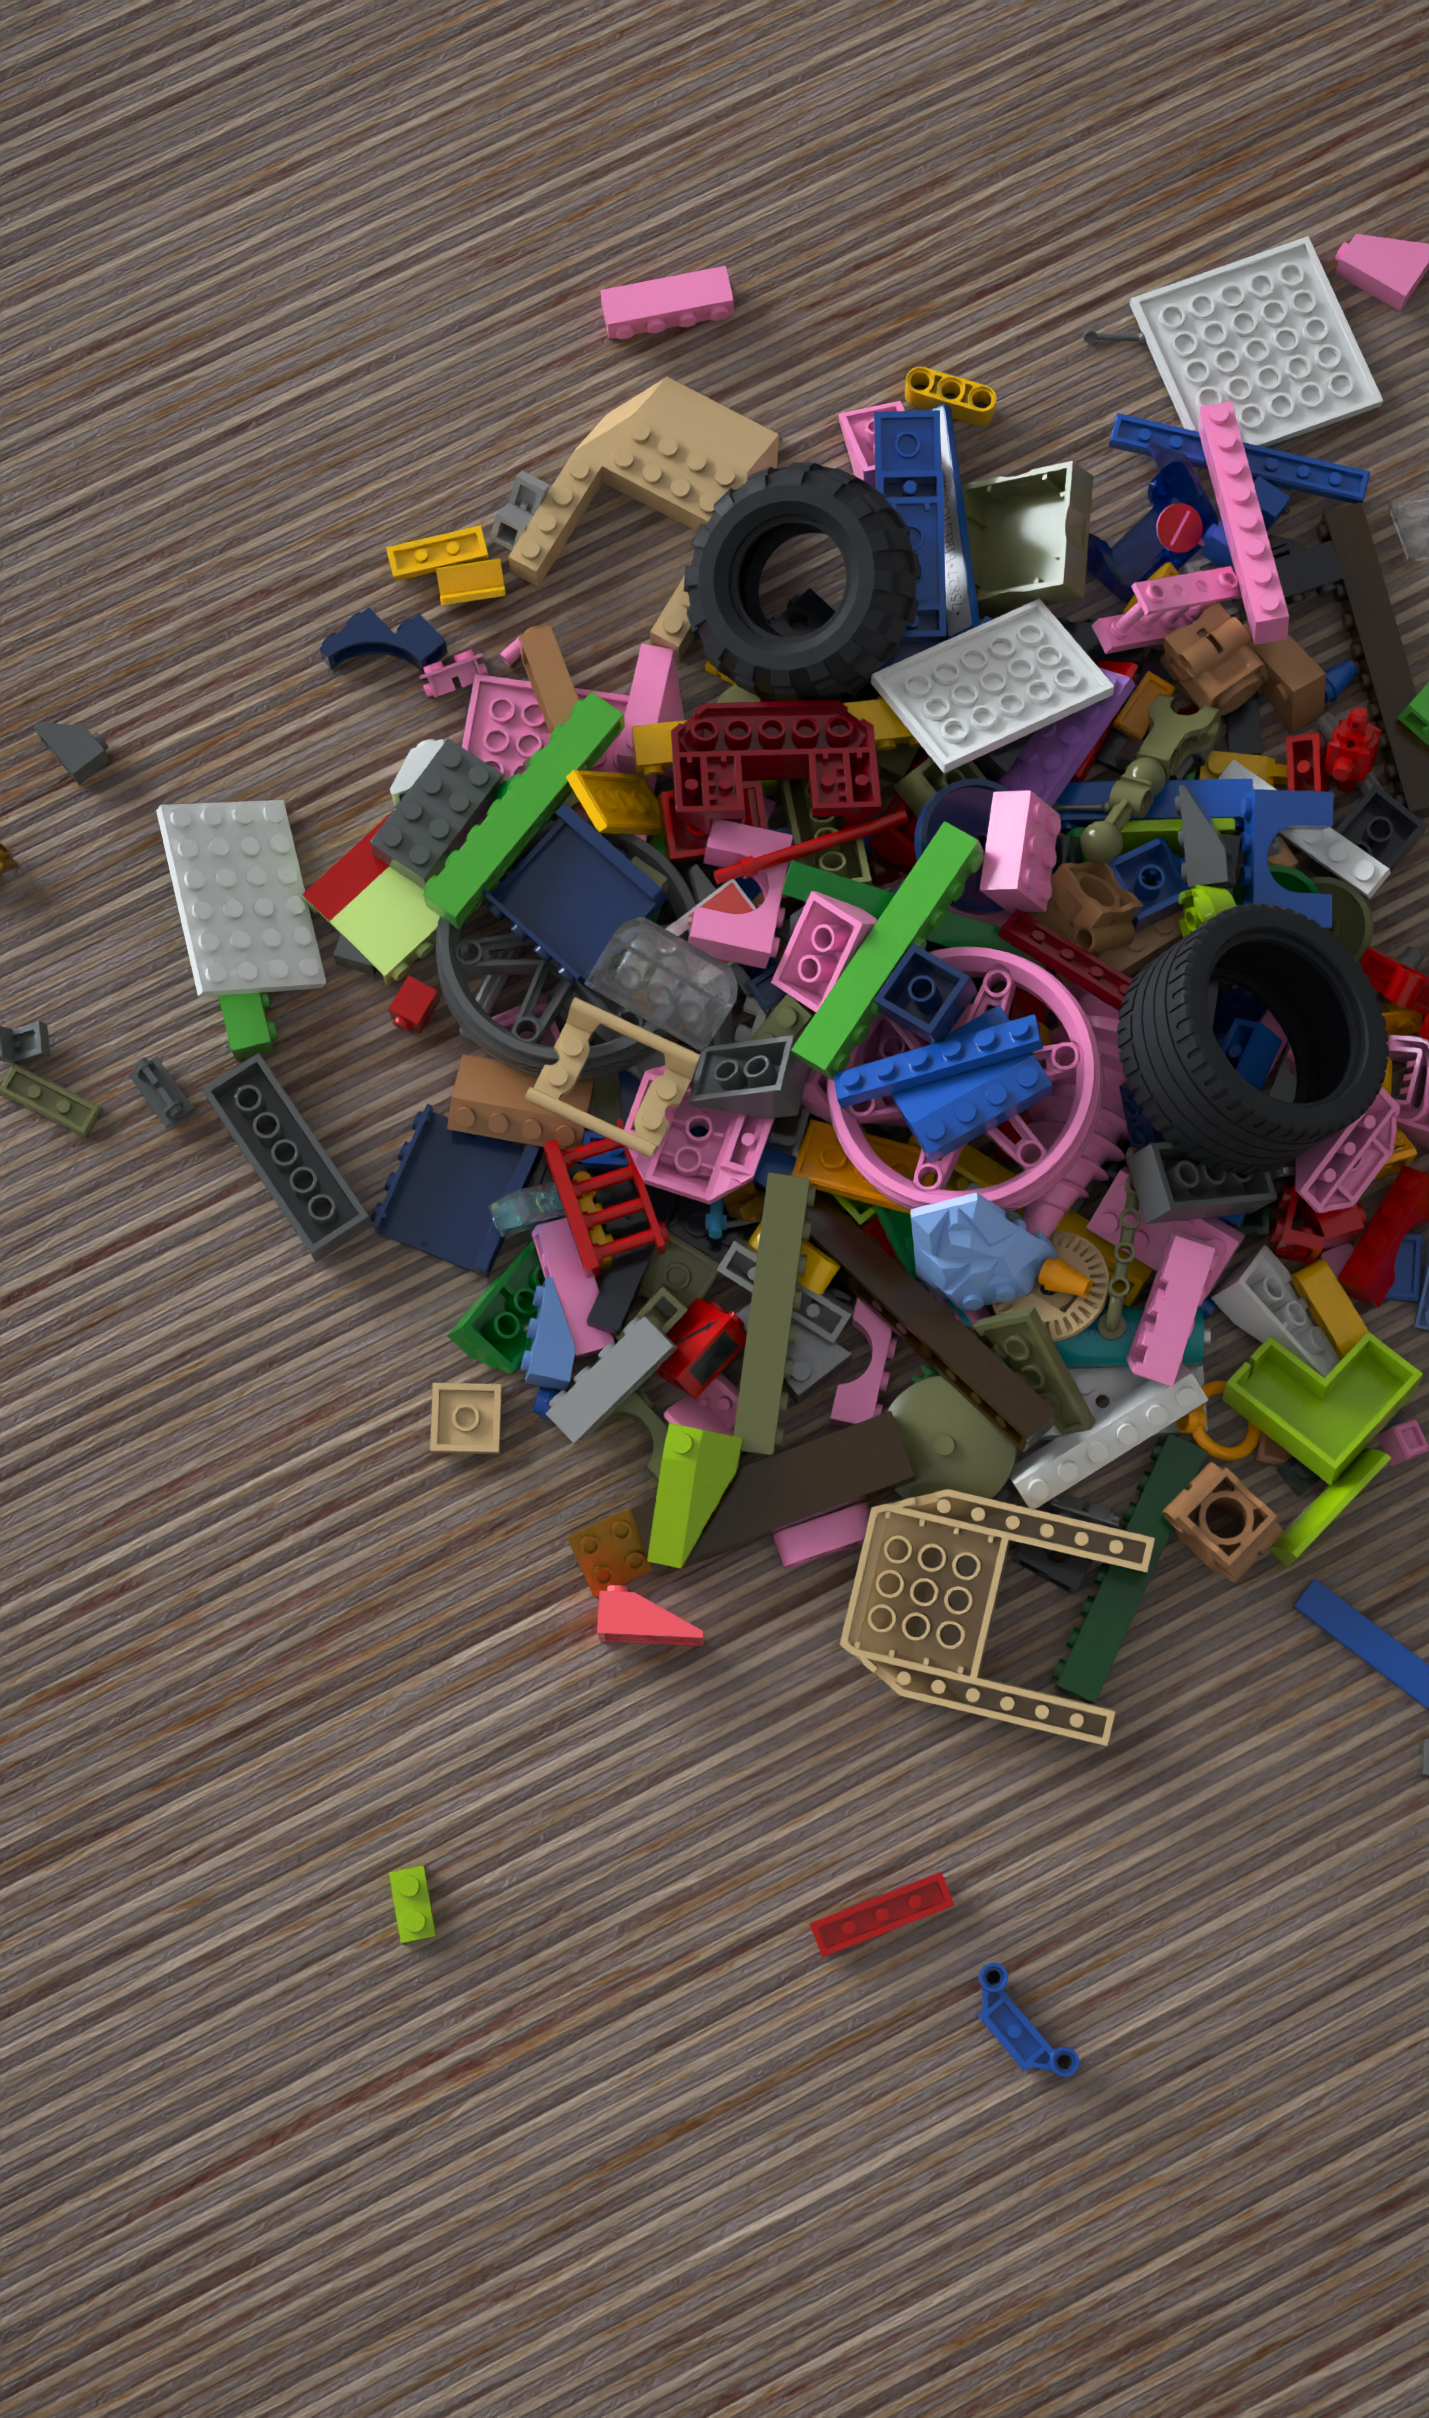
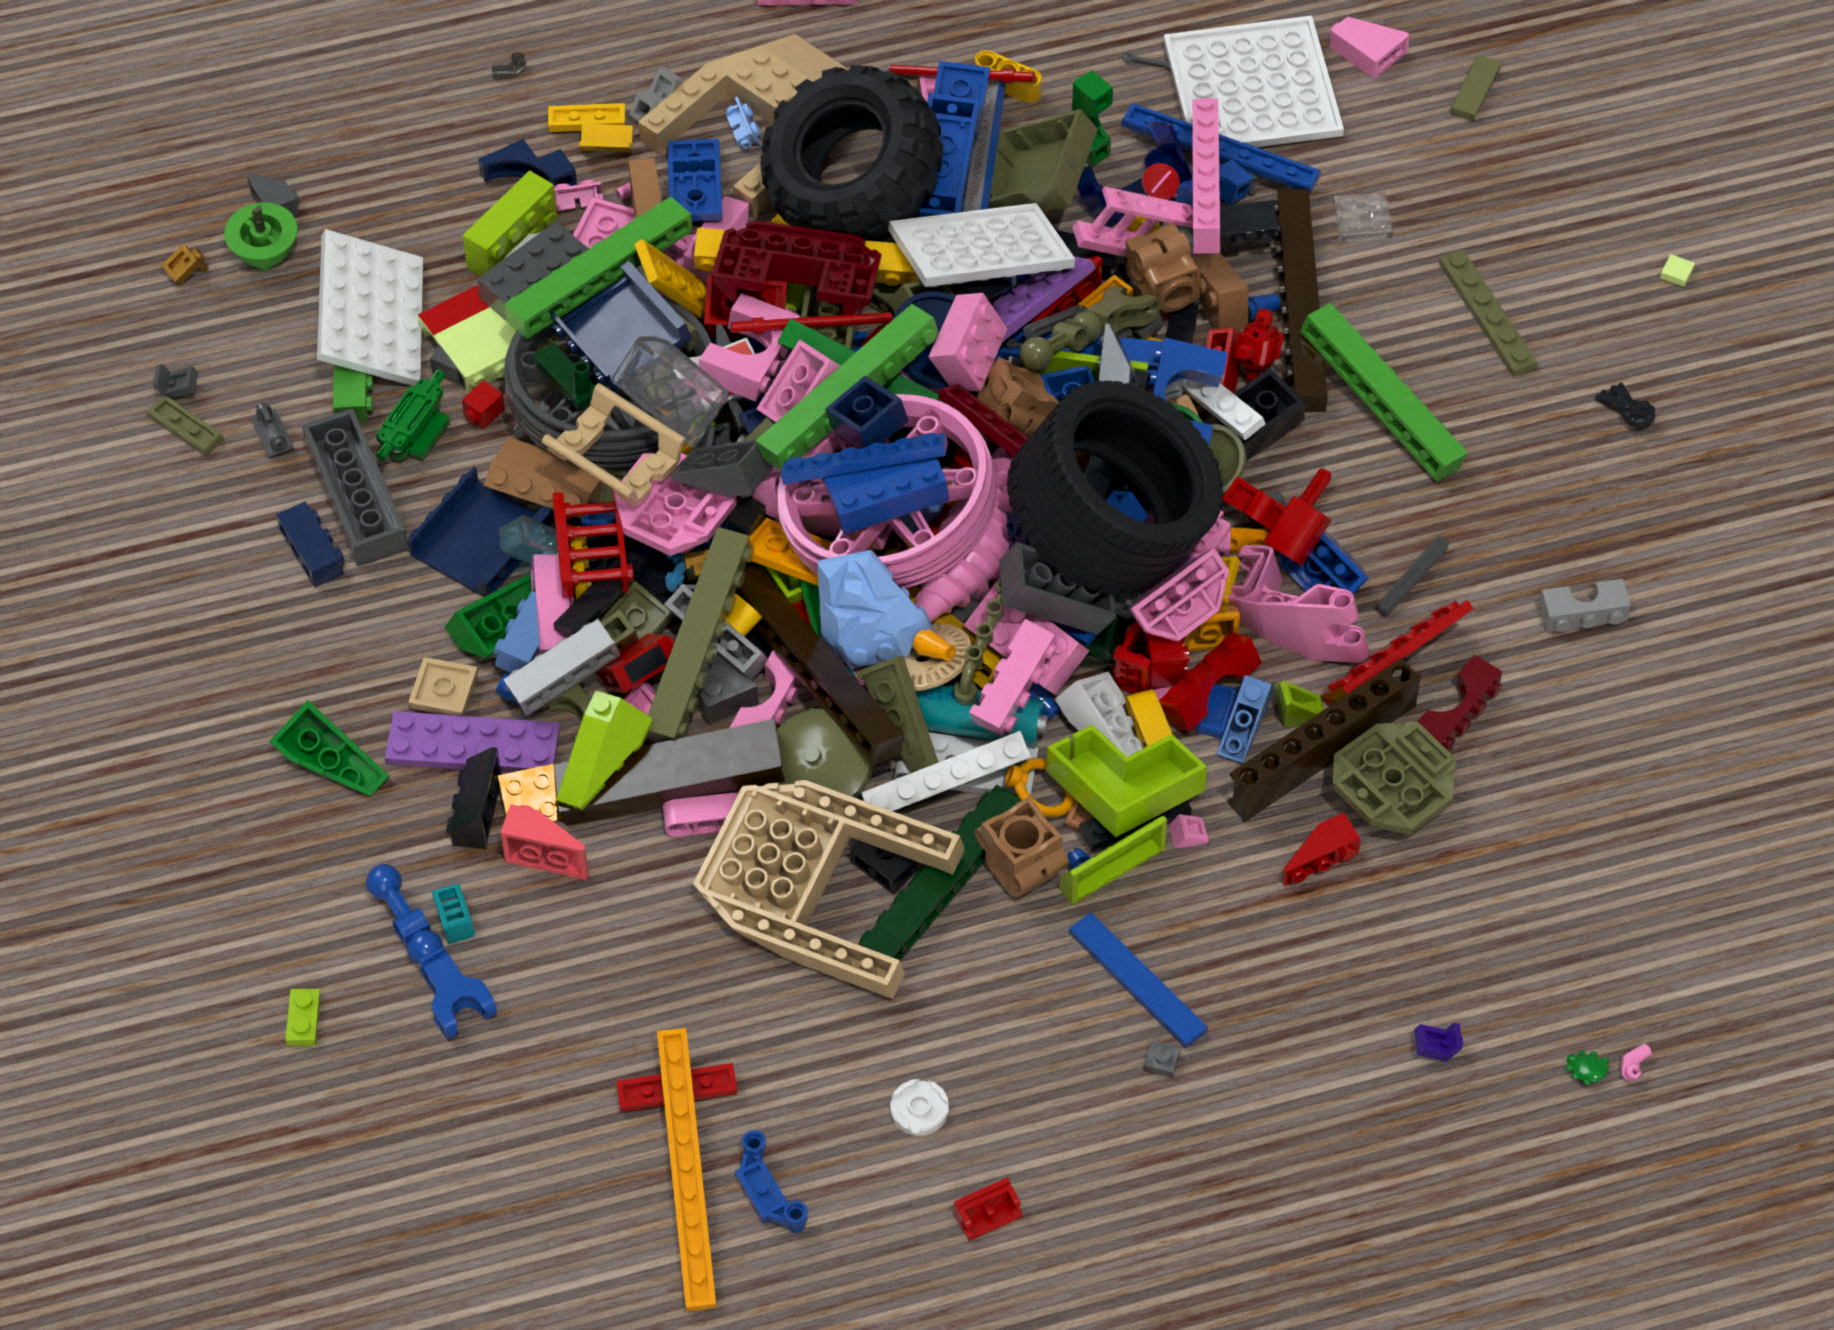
camera: 10 degrees right, 20 degrees down
none -> bright green piece [224,203,298,271]
none -> green wedge [269,700,390,797]
none -> dark blue brick [276,501,345,588]
none -> blue piece [366,864,497,1040]
none -> green piece [375,369,450,461]
none -> medium lavender plate [385,711,560,773]
none -> teal slope [432,883,475,944]
none -> black slope [447,747,502,849]
none -> lime brick [462,170,558,276]
none -> clear smoke arm [492,52,526,78]
none -> dark green piece [532,343,595,411]
none -> light orange plate [657,1028,717,1312]
none -> blue bracket [668,139,723,222]
none -> light blue hinge [726,97,762,149]
none -> red bar [889,64,1035,84]
none -> white tile [890,1079,949,1136]
none -> red hinge [954,1177,1022,1241]
none -> dark grey axle [1023,304,1087,339]
none -> blue hinge [1067,848,1090,870]
none -> green arch [1072,70,1113,168]

